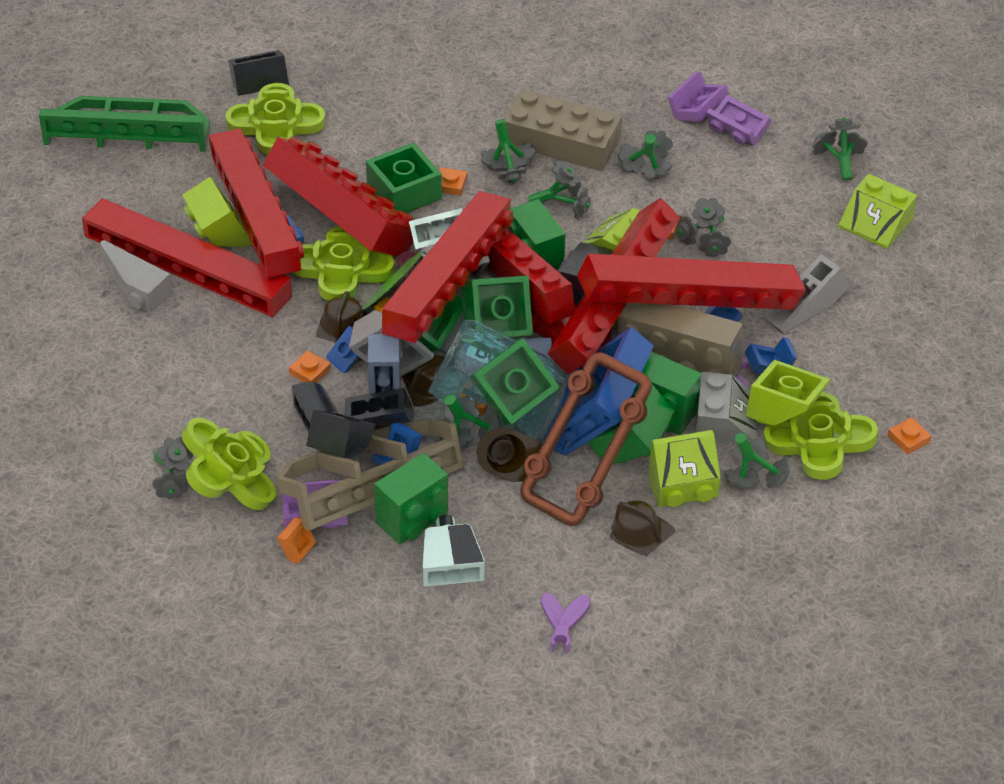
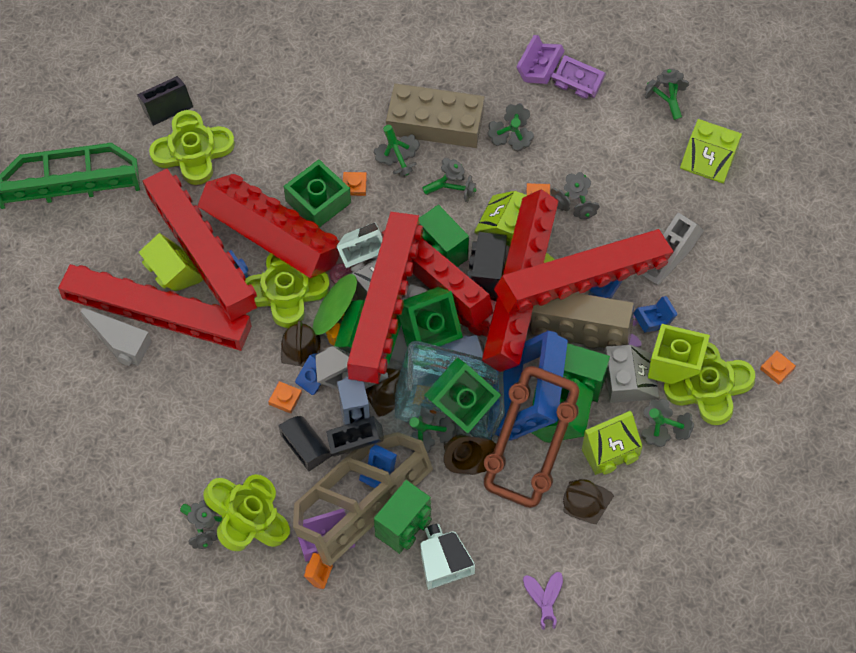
camera: 10 degrees left, 15 degrees up
black brick [306,409,375,458] -> none

